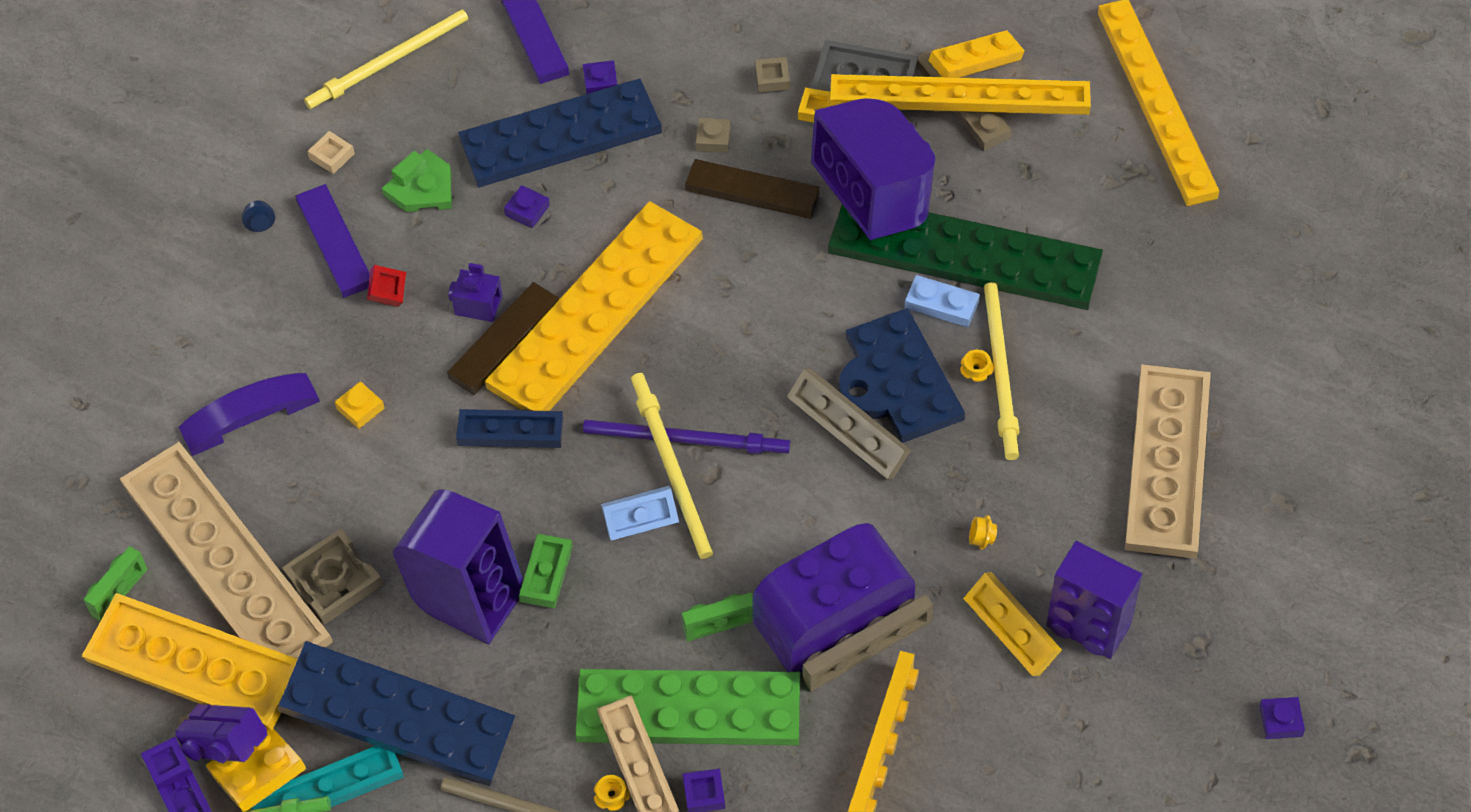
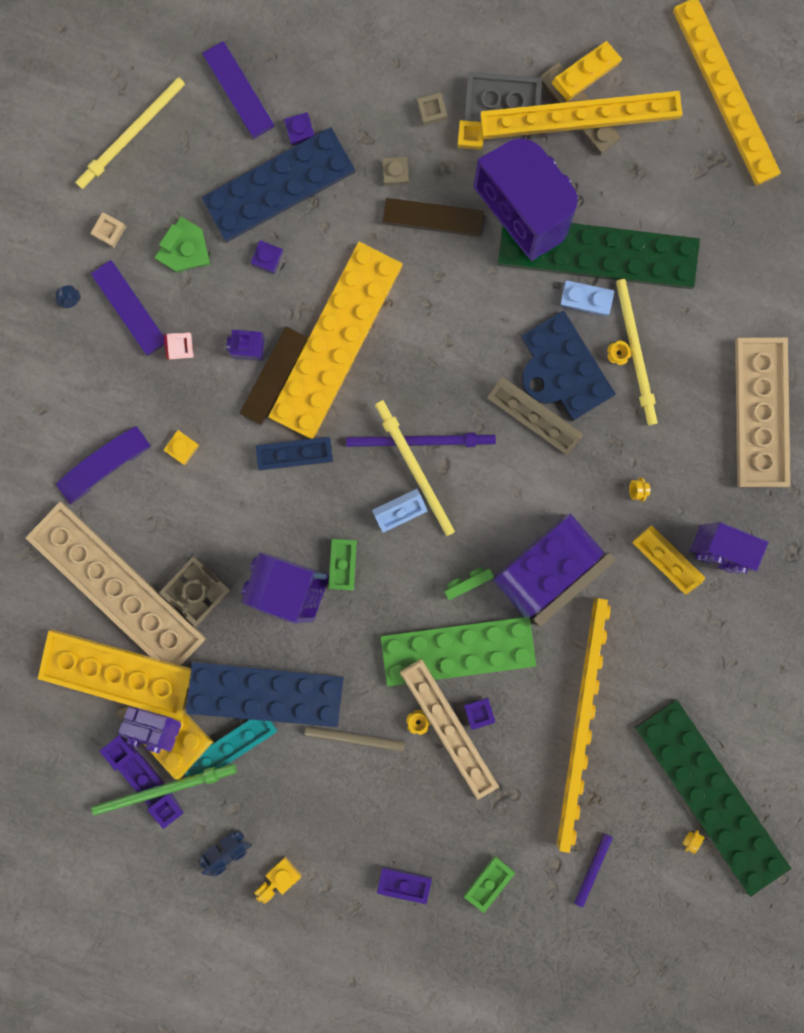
camera: 15 degrees left, 30 degrees up
bright green plate [84,546,148,621] -> none

